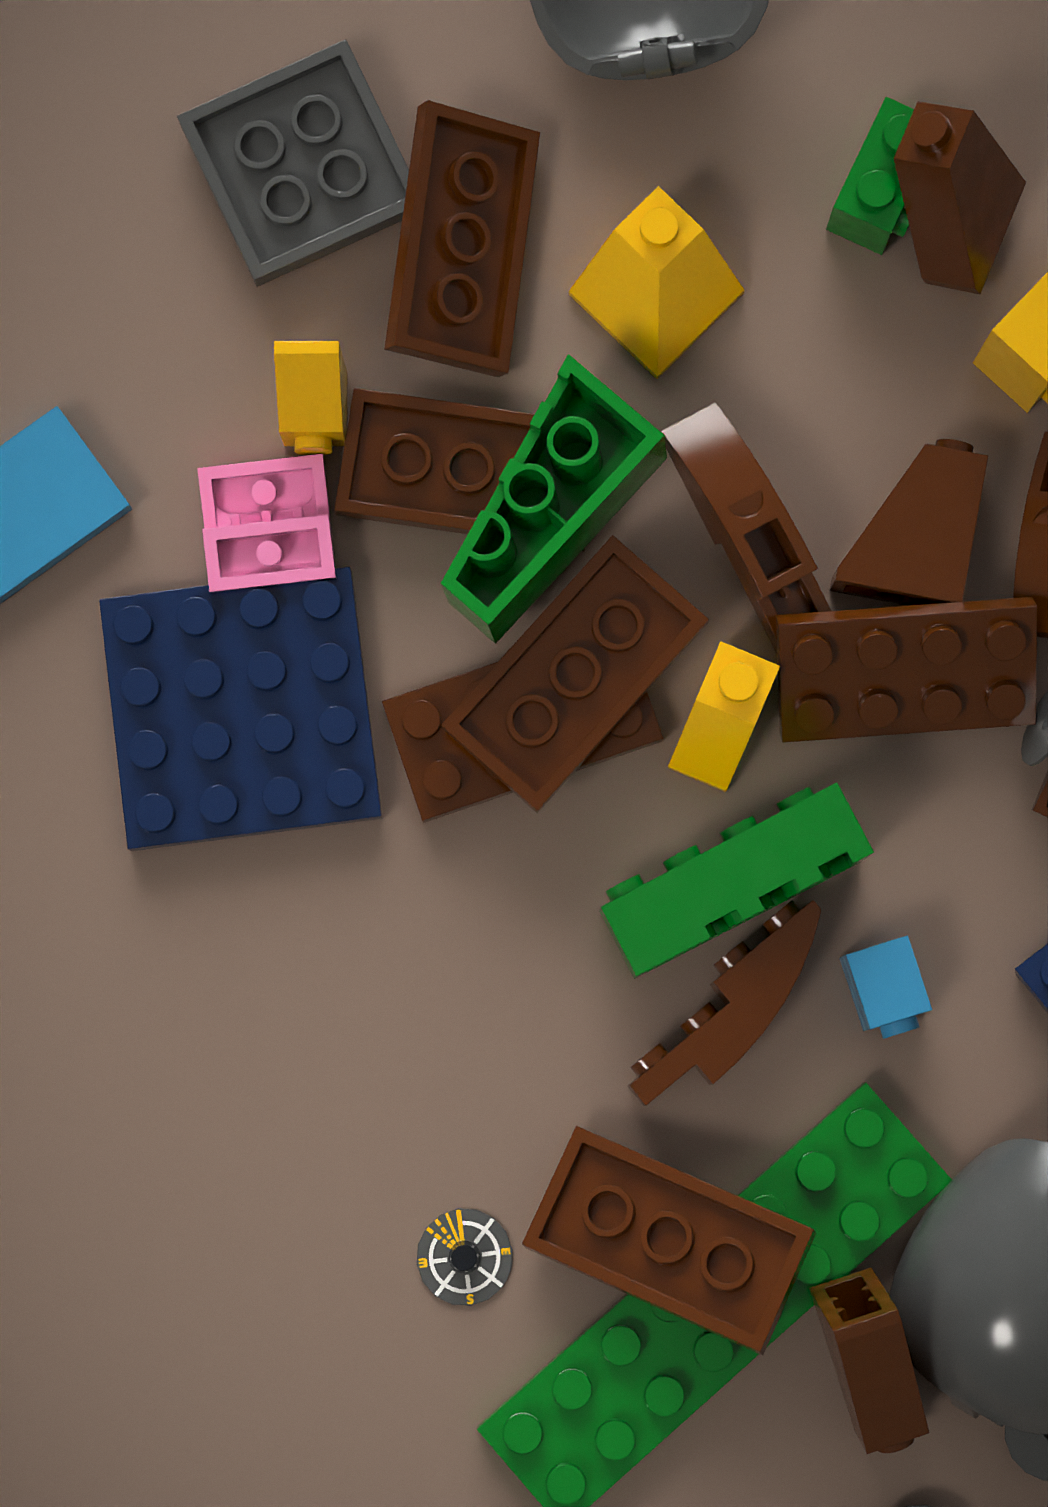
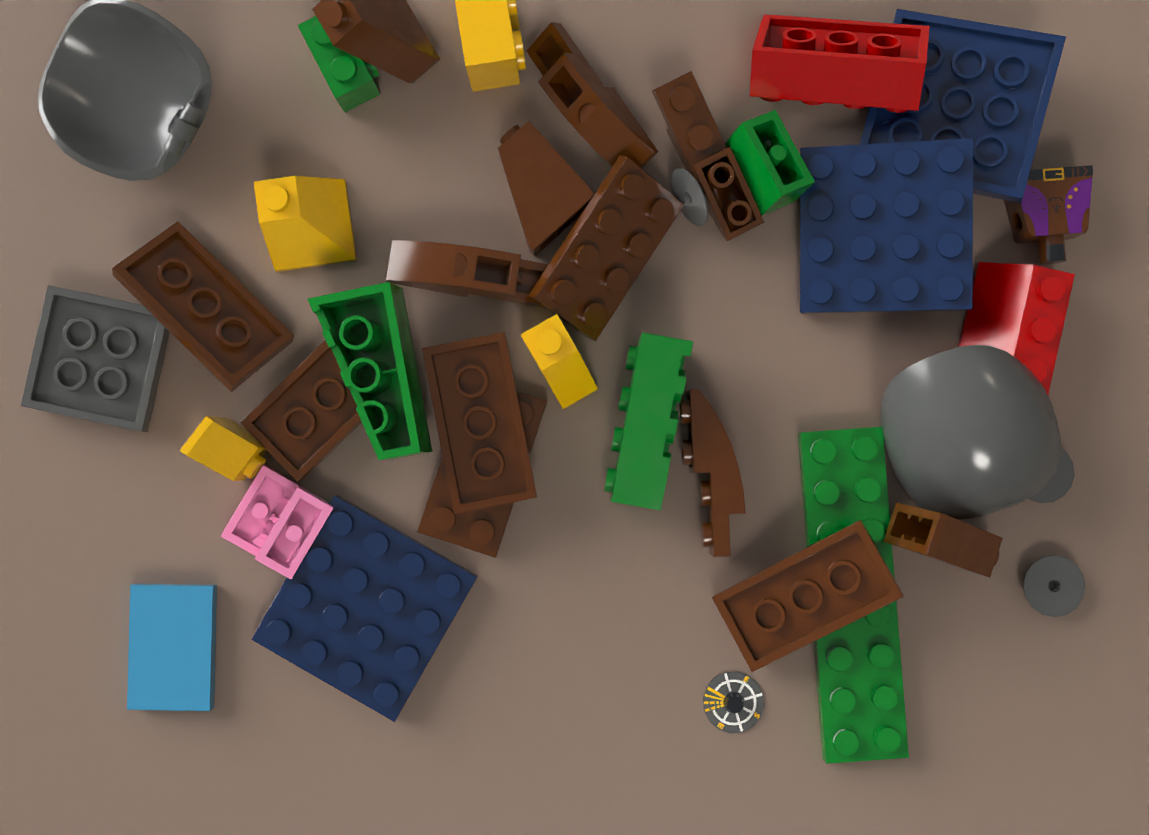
camera: 55 degrees left, 5 degrees up
dark azure brick [840,935,932,1039] -> none

